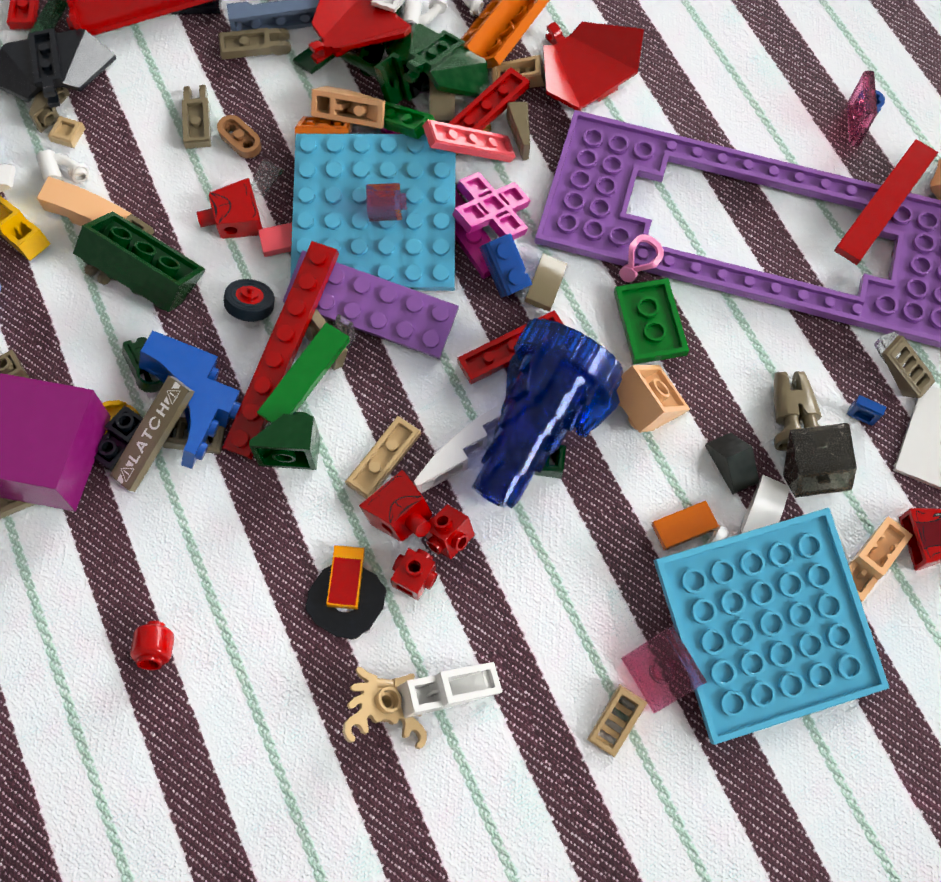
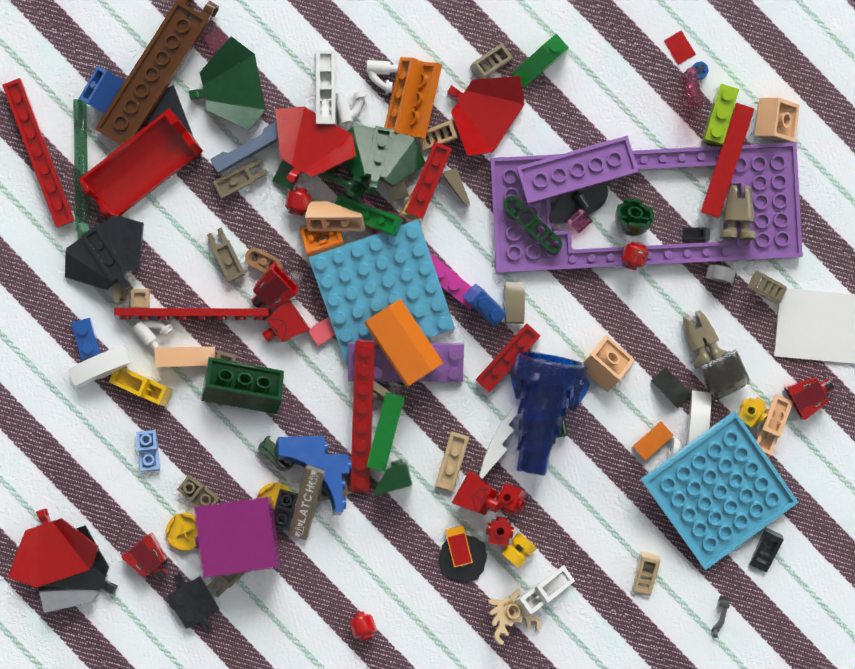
camera: 20 degrees left, 20 degrees up
black wheel [223,279,275,322] -> none
clear pink brick [366,183,407,221] -> none
coral tile [422,119,516,163] -> none
plate [452,172,531,240] -> none
green plate [614,278,689,365] -> none
bright pink piece [619,234,664,282] -> none
clear pink tile [621,626,707,714] -> none
blue tile [846,395,886,426] -> none
none -> red plate [114,308,270,320]
none -> torso [251,262,299,309]
none -> red head [285,187,312,216]
none -> orange slope [364,299,443,387]
none -> dark tan slope [470,43,513,79]
none -> yellow wheel [501,532,537,569]
none -> dark green beam [503,196,563,254]
none -> green slope [511,33,569,88]
none -> medium lavender plate [516,135,639,205]
none -> black shield [549,182,608,224]
none -> clear pink tile [567,208,593,233]
none -> dark green cylinder [615,198,654,237]
none -> red head [621,241,649,271]
none -> red sticker [664,30,696,65]
none -> black piece [683,227,710,240]
none -> lime brick [701,83,739,146]
none -> light grey piece [706,265,736,284]
none -> dark grey piece [711,595,730,638]
none -> dark tan piece [720,185,757,240]
none -> yellow brick [738,397,769,428]
none -> black slope [749,527,784,572]

